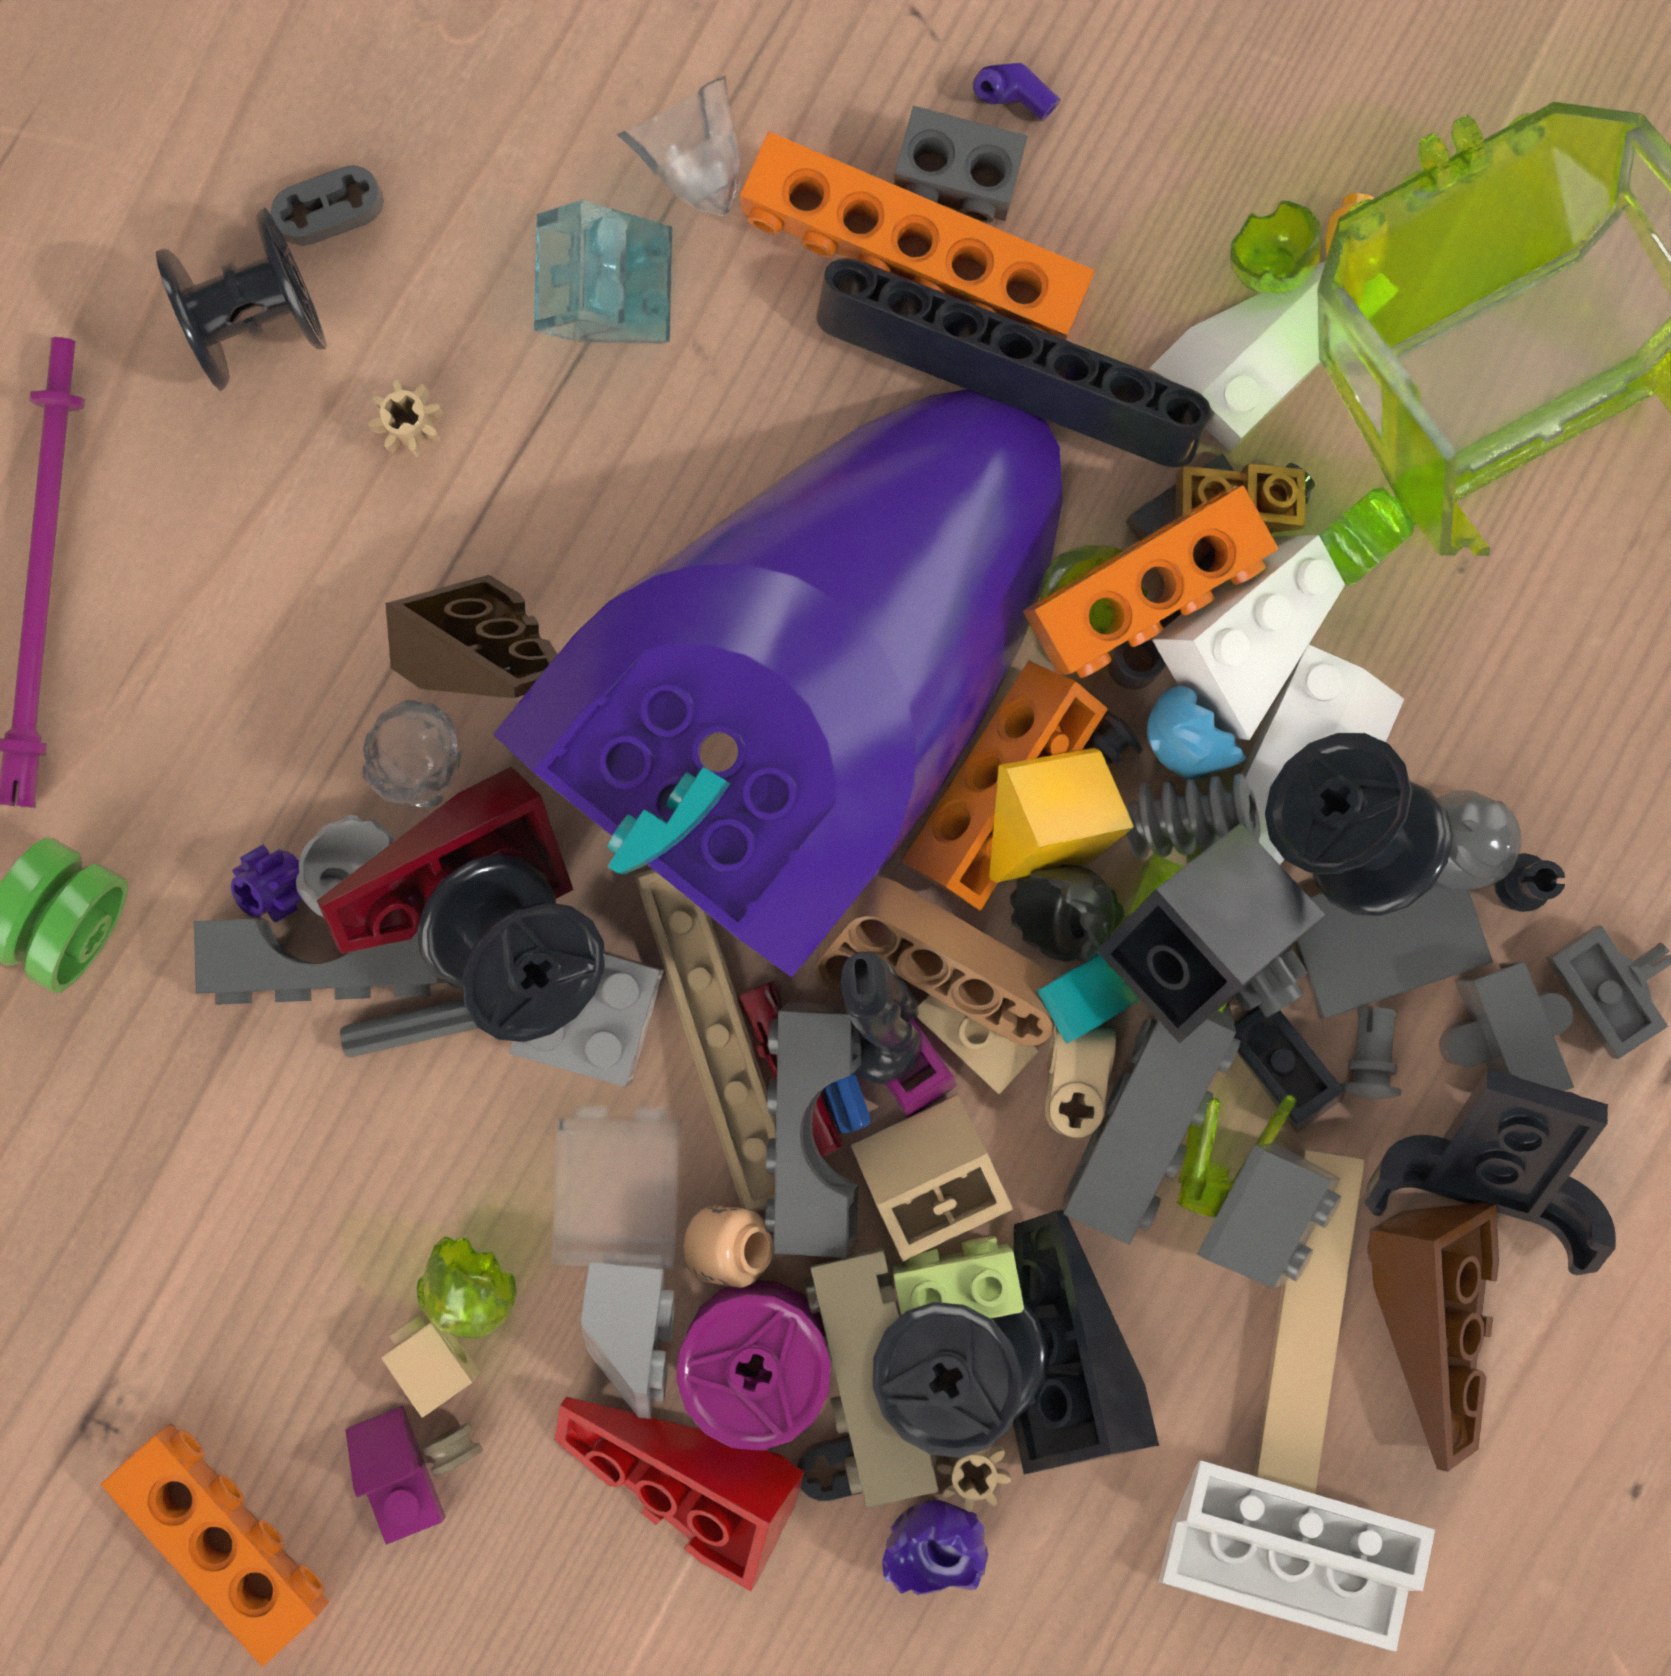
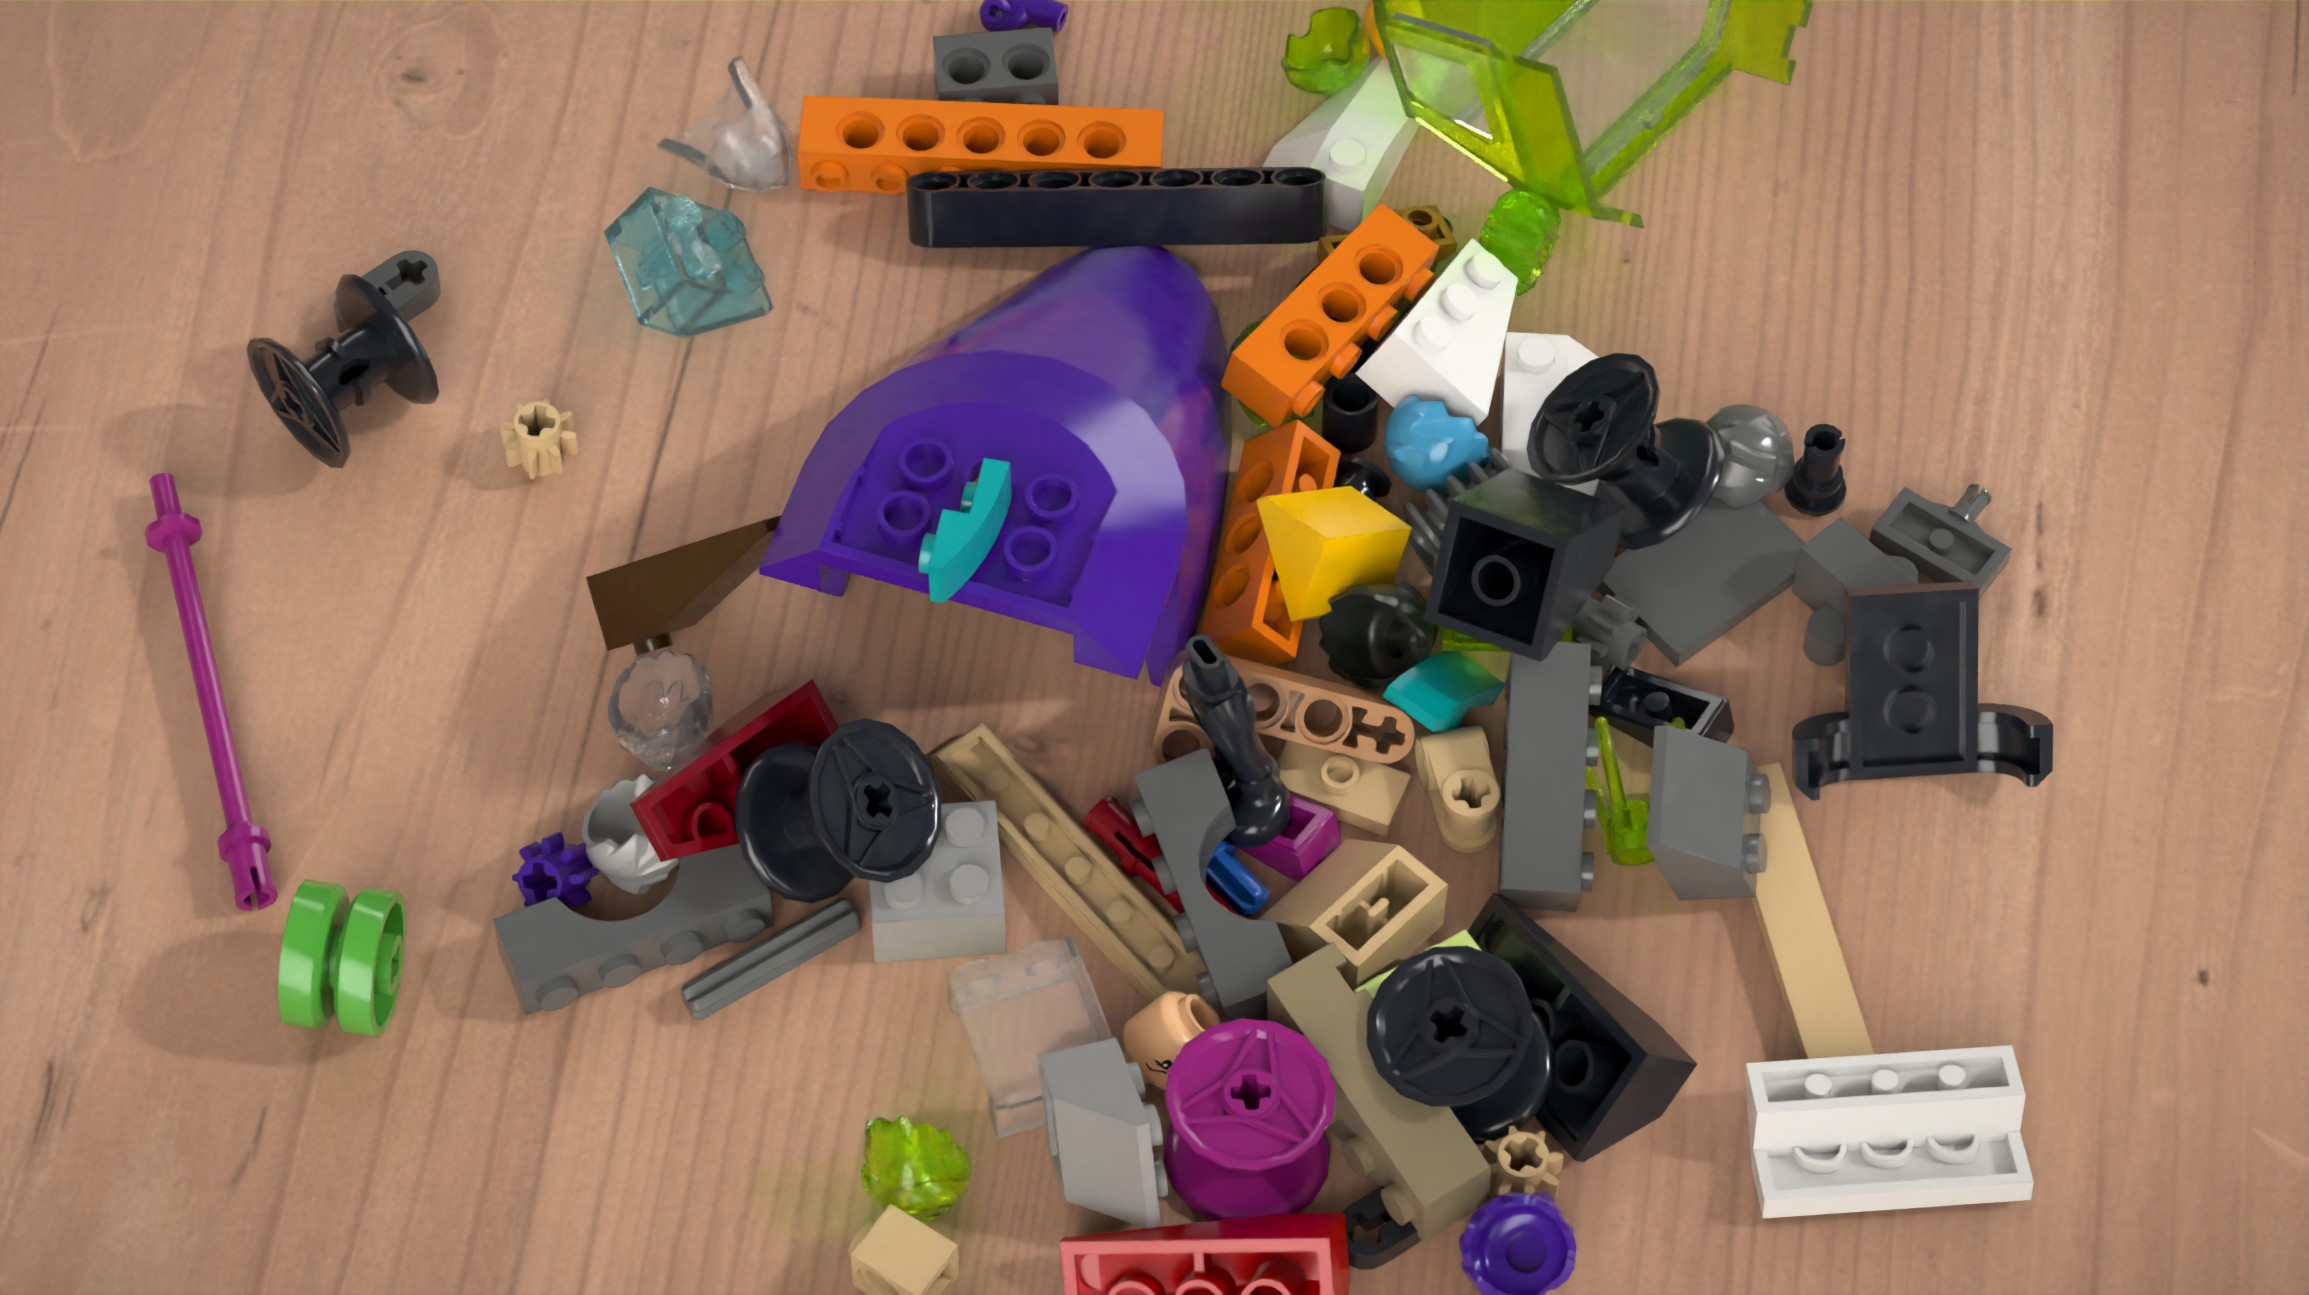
camera: 25 degrees left, 30 degrees down
dark grey pin [1341,1007,1402,1100] -> none
reddish brown wedge [1367,1202,1499,1472] -> none

